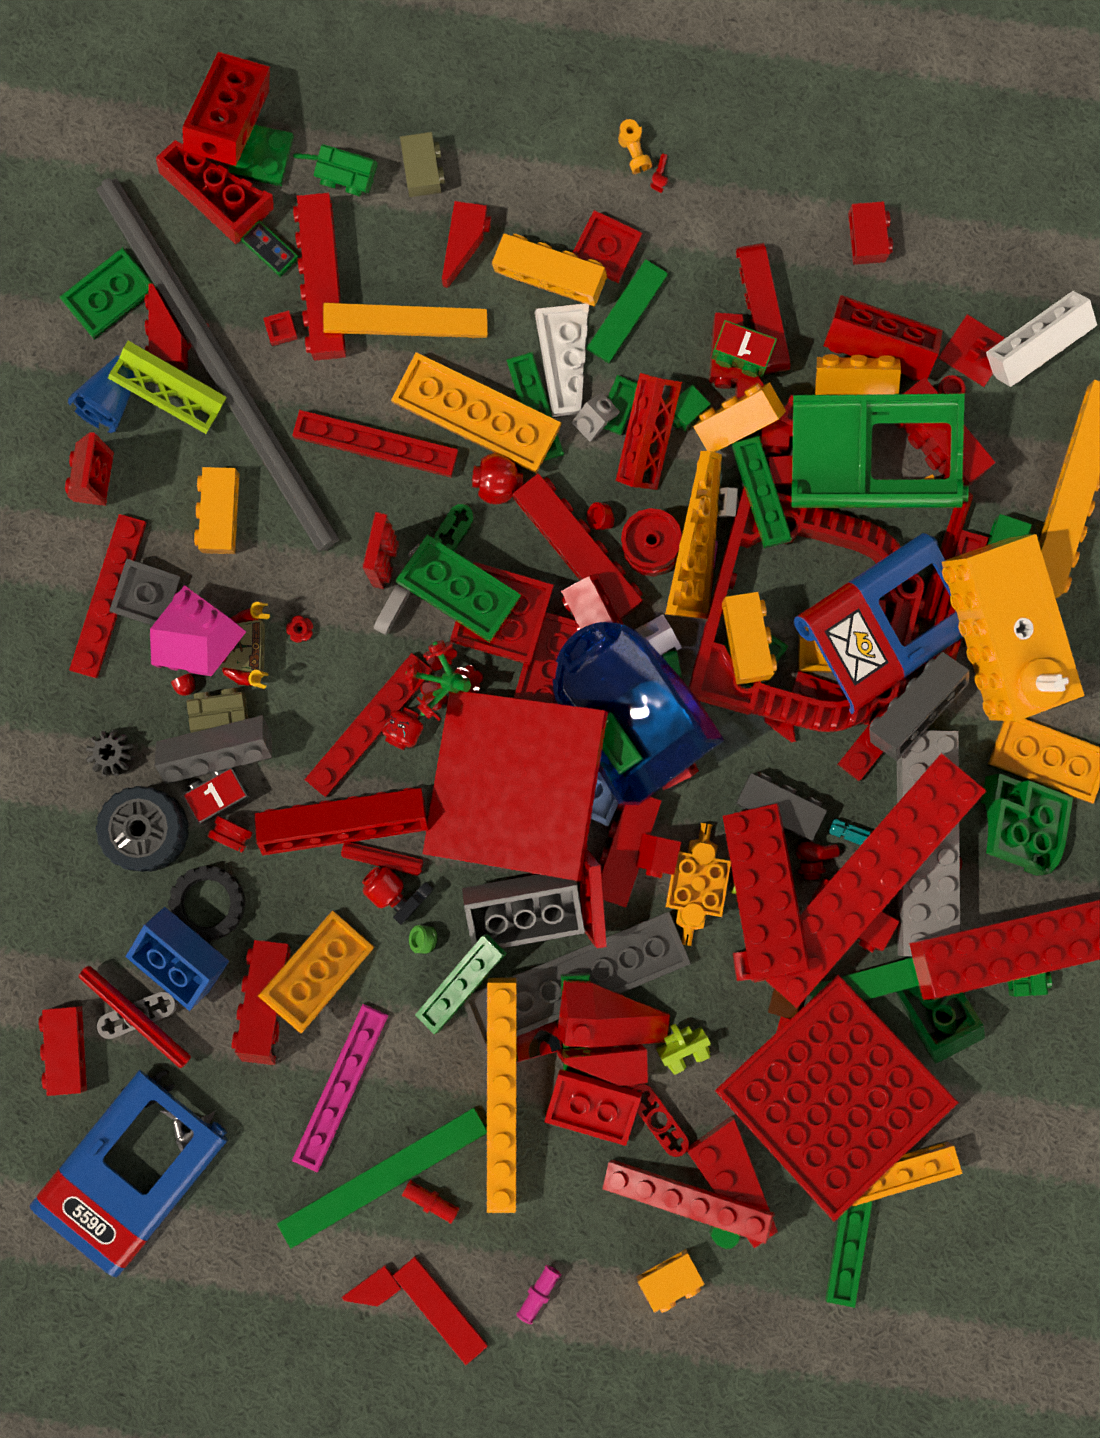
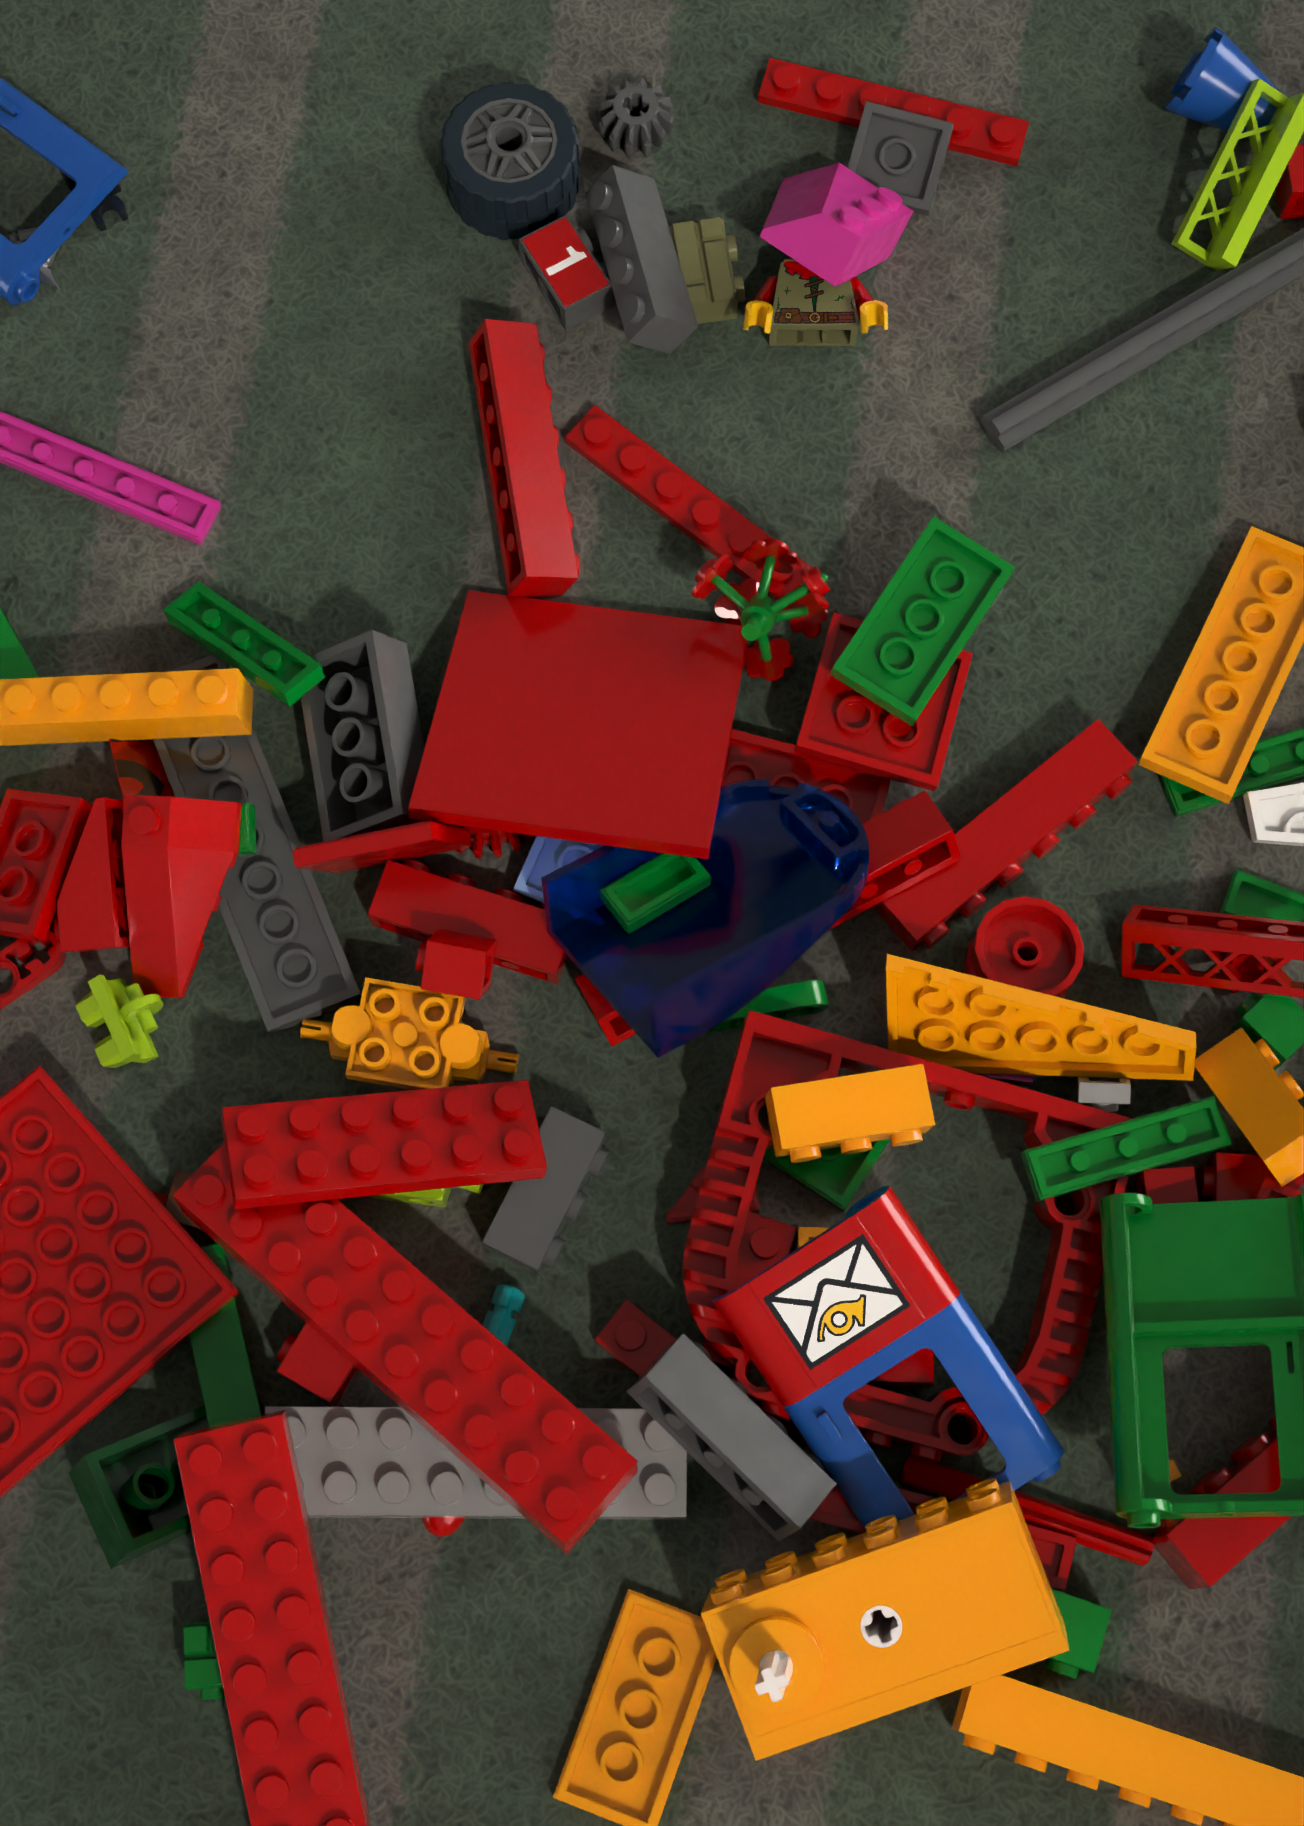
camera: 90 degrees right, 10 degrees down
red brick [39,1006,87,1096] -> none
red slope [65,432,114,506] -> none
red axle [78,966,191,1068] -> none
light grey beam [97,991,177,1039] -> none
blue brick [126,907,229,1011] -> none
black tyre [168,866,246,941] -> none
red hinge [171,673,195,696] -> none
light orange brick [194,467,239,554] -> none
red wheel [208,816,253,853] -> none
red wedge [232,940,291,1065] -> none
light orange tile [258,910,374,1033] -> none
red plate [286,616,313,643] -> none
red plate [292,410,458,478] -> none
red axle [341,842,423,876] -> none
red head [362,867,404,908] -> none
red plate [363,512,399,589] -> none
light grey beam [374,584,411,635] -> none
red head [382,707,423,751] -> none
black plate [393,882,434,925] -> none
bright green tile [409,925,437,954] -> none
green beam [434,504,474,551] -> none
red plant [472,453,523,505] -> none
light grey bracket [571,393,620,442] -> none
red tile [587,502,615,530] -> none
white brick [634,615,682,660] -> none
red arm [796,841,840,862] -> none
red plate [798,860,826,880] -> none
green slope [981,773,1073,876] -> none

